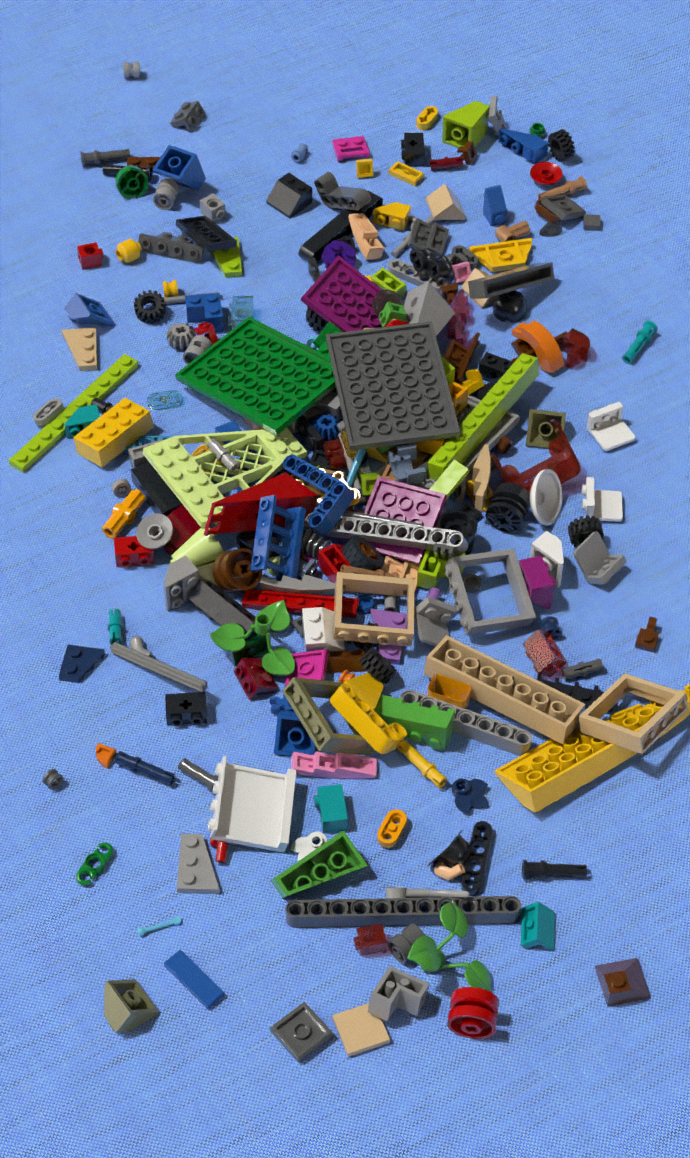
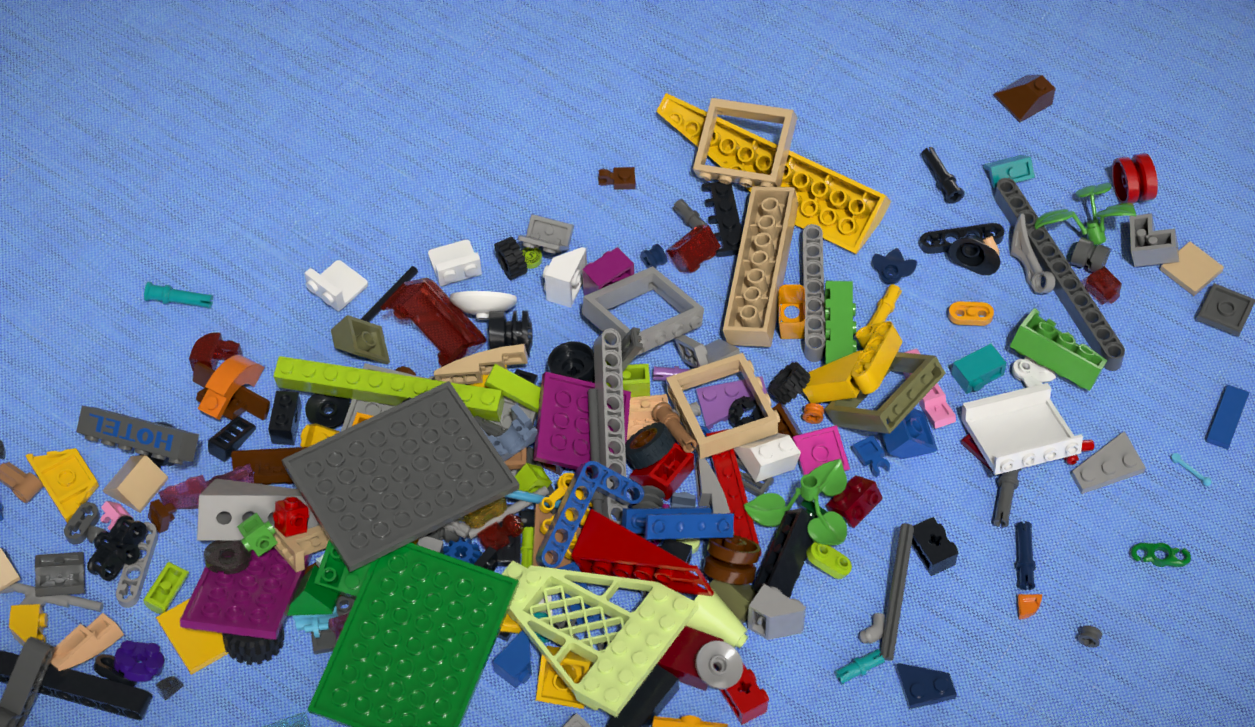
camera: 110 degrees left, 5 degrees up
light grey pin [207,438,240,472] -> none
none -> black slope [208,416,256,462]
none -> black bar [361,266,418,322]
none -> lime plate [807,542,852,579]

